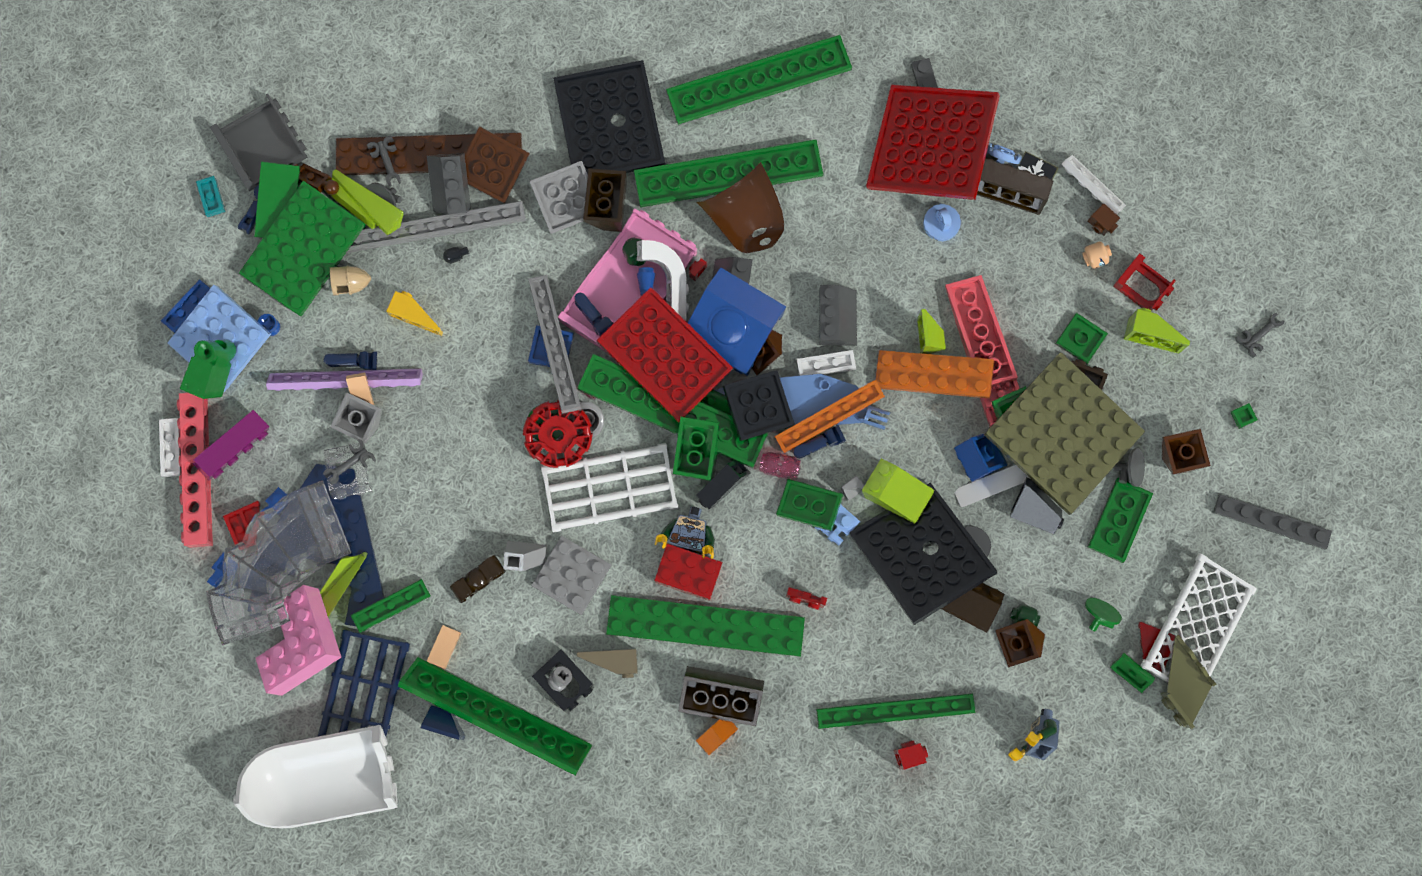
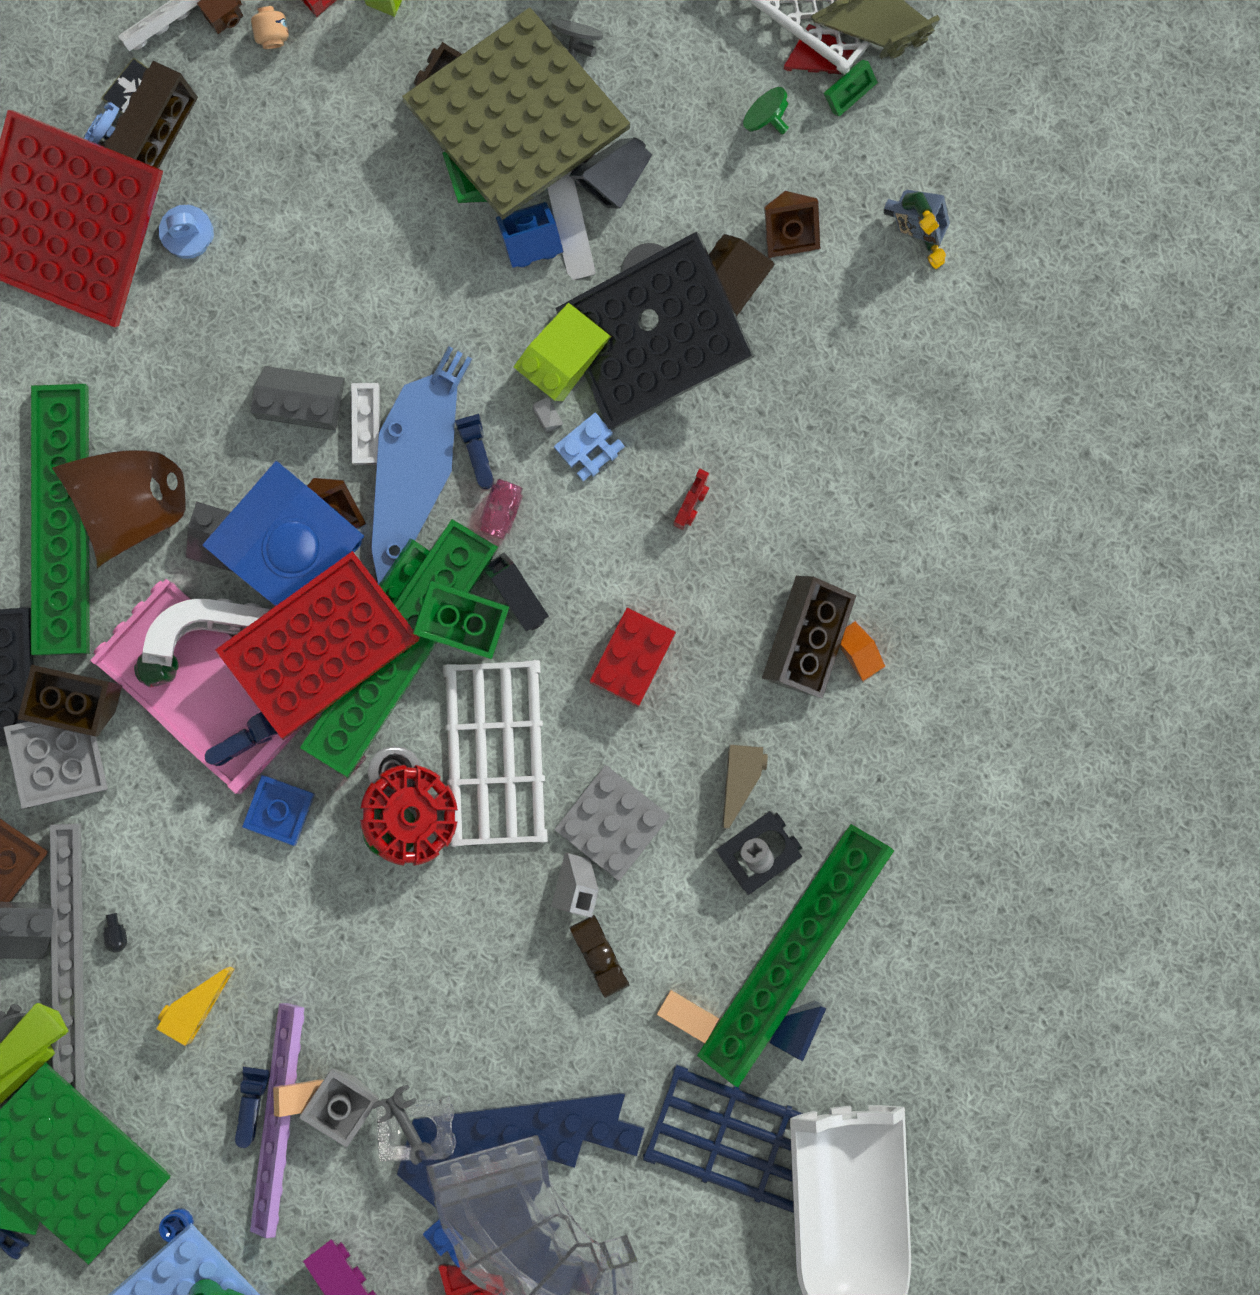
camera: 85 degrees left, 5 degrees up
bright pink piece [255,585,341,696] -> none
lime wedge [320,552,368,617] -> none
tan helmet [330,265,371,296] -> none
green tile [351,579,431,633] -> none
light grey plate [528,275,581,413] -> none
green plate [606,595,805,657] -> none
blue cone [637,267,656,296] -> none
torso [654,506,715,559] -> none
red plate [689,258,707,281] -> none
black plate [722,370,795,441] -> none
orange plate [775,380,885,453] -> none
green tile [776,479,843,531] -> none
green tile [816,693,976,729] -> none
orange plate [876,350,994,398] -> none
red brick [893,740,928,770] -> none
lime slope [917,309,946,354] -> none
coral slope [945,275,1020,427] -> none
dark green head [1010,604,1041,627] -> none
green tile [1055,312,1108,365] -> none
green tile [1088,477,1153,563] -> none

